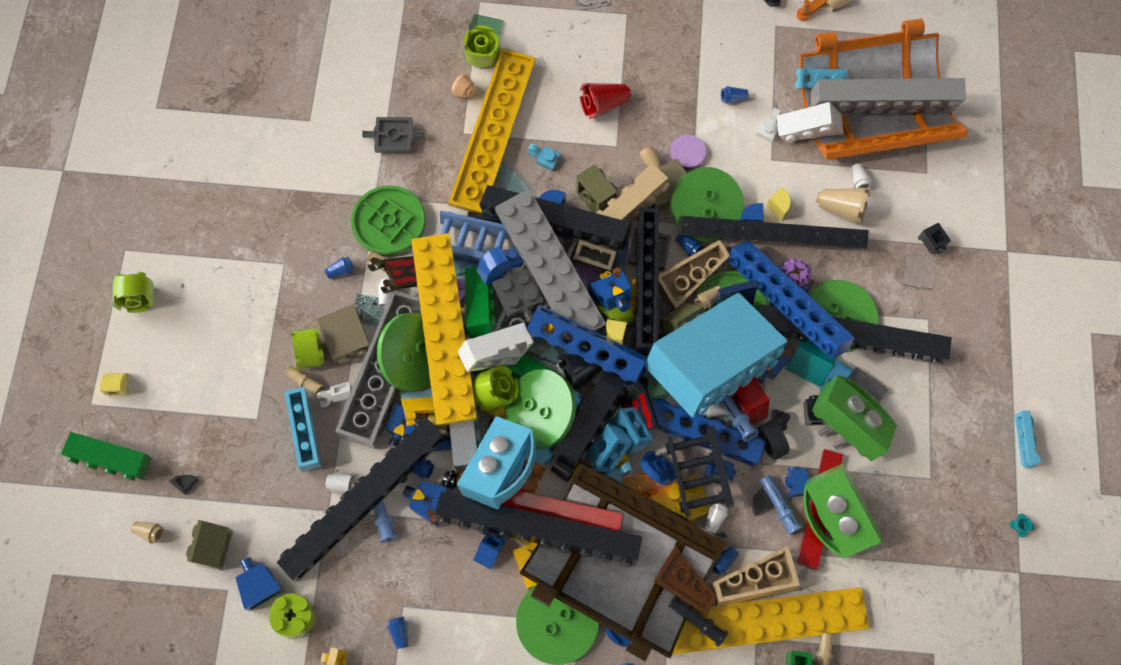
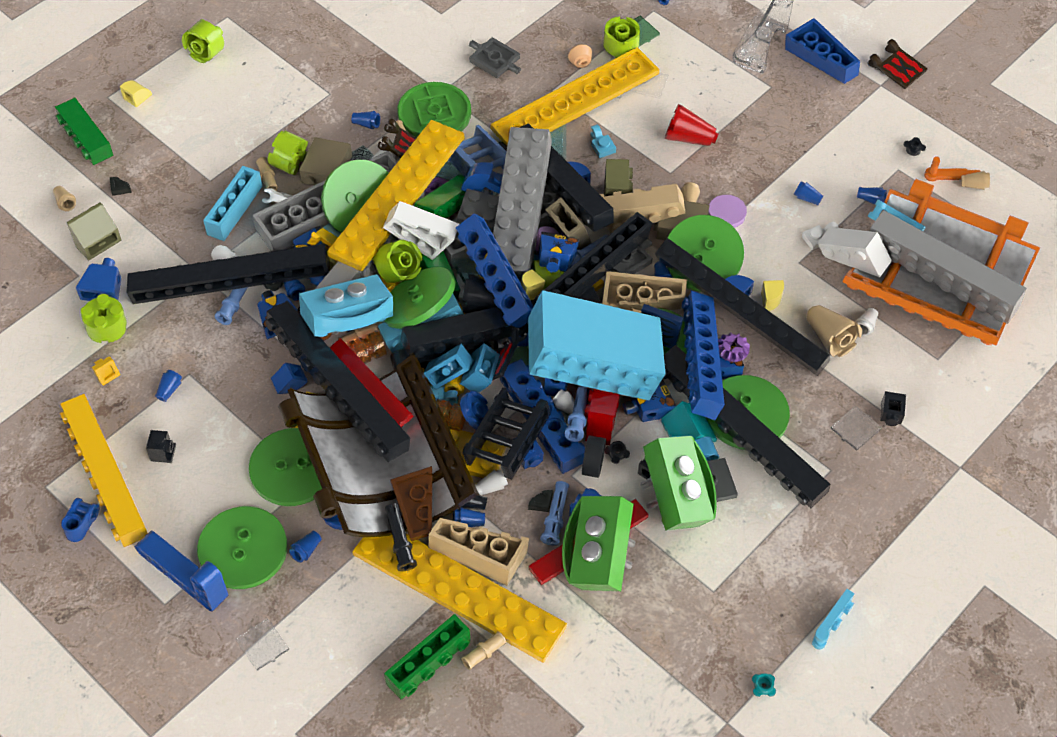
camera: 40 degrees right, 15 degrees down
none -> blue cone [857,187,887,205]

